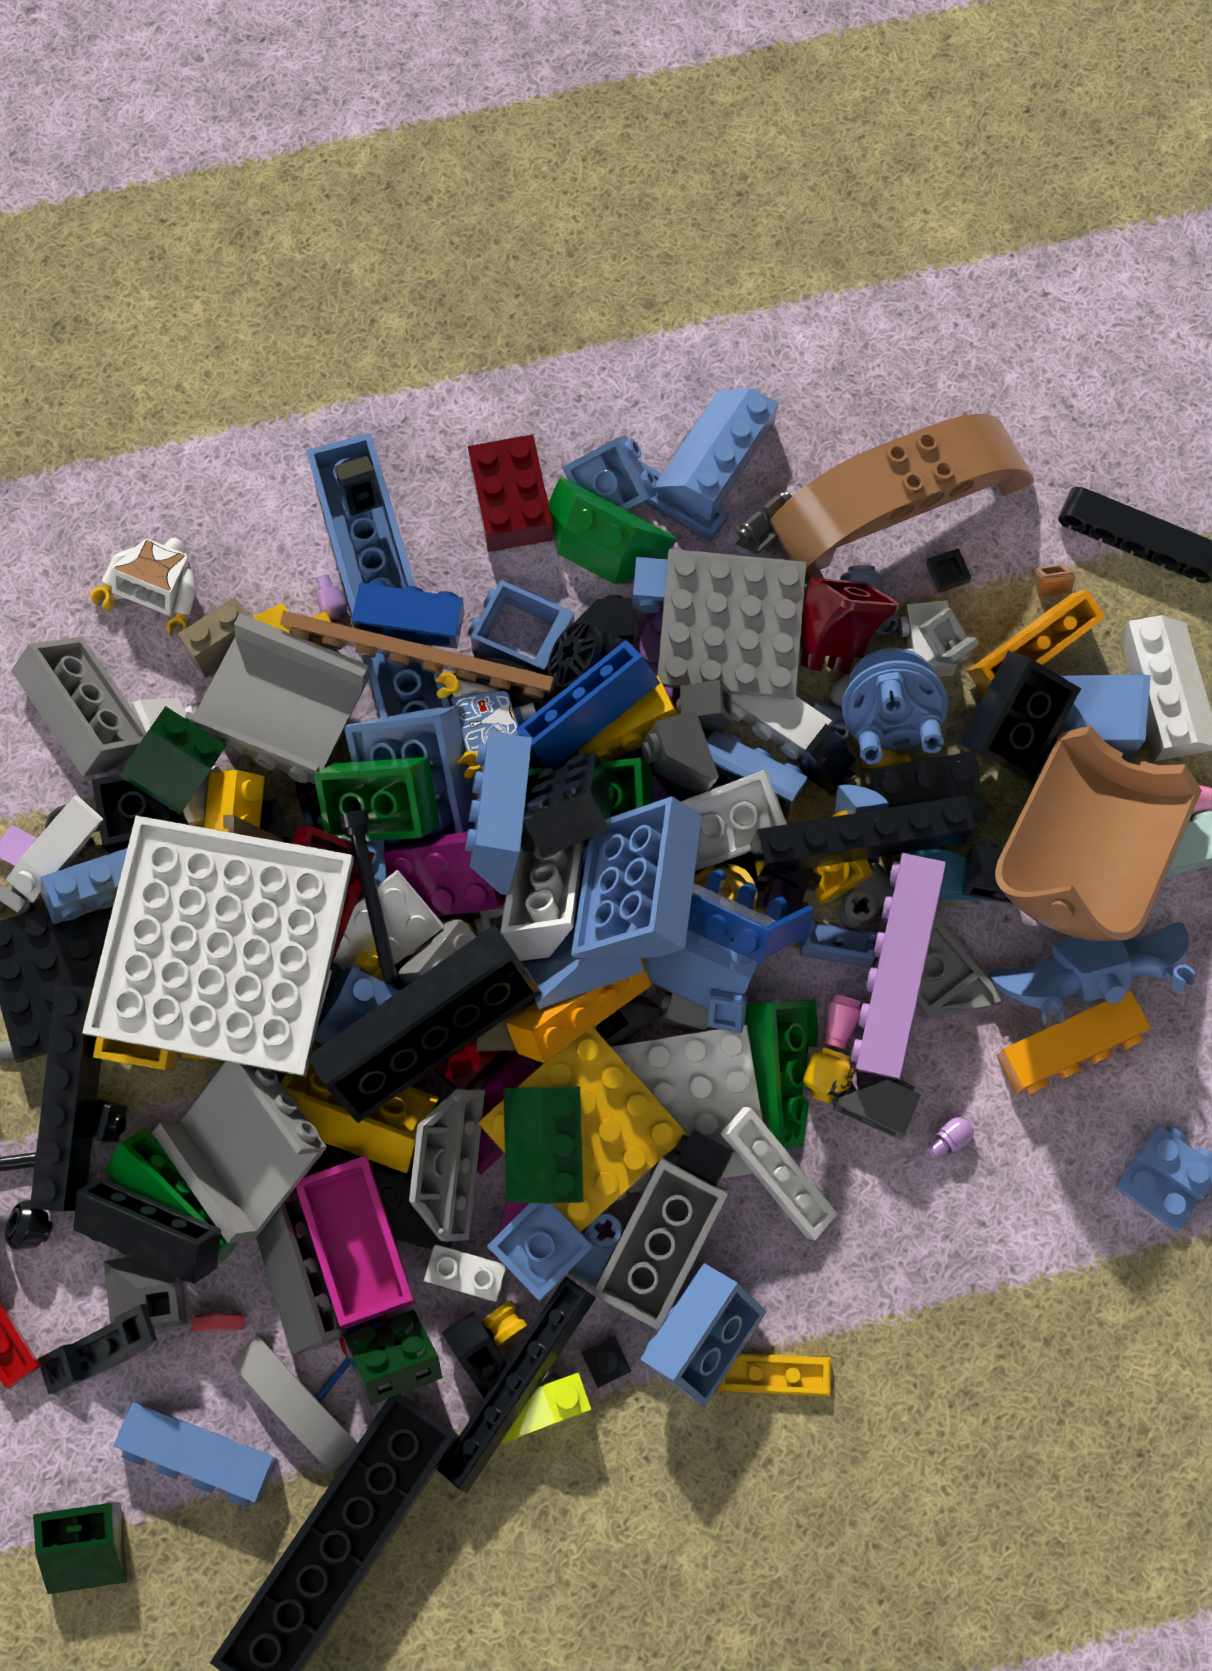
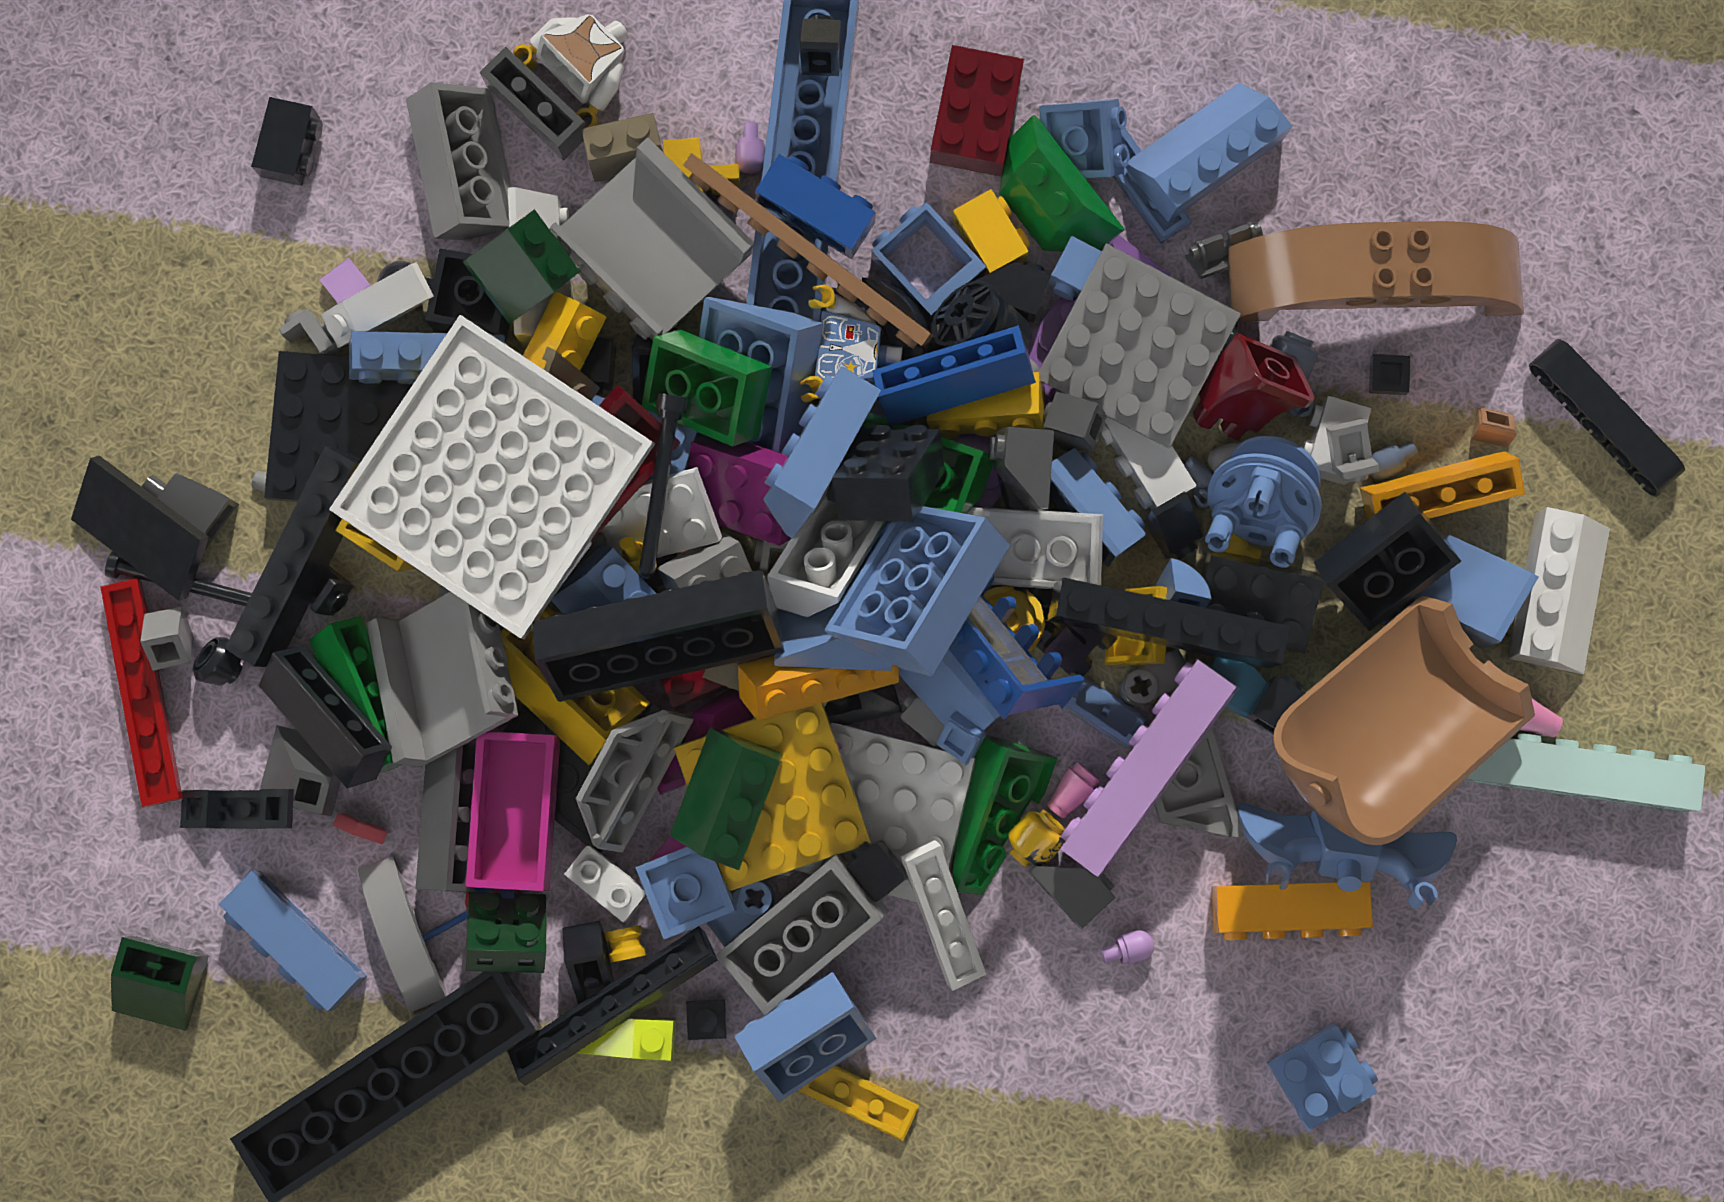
camera: 25 degrees right, 10 degrees up
none -> dark grey brick [480,47,587,161]
none -> yellow brick [952,189,1030,276]
none -> sand blue cylinder [1369,441,1418,480]

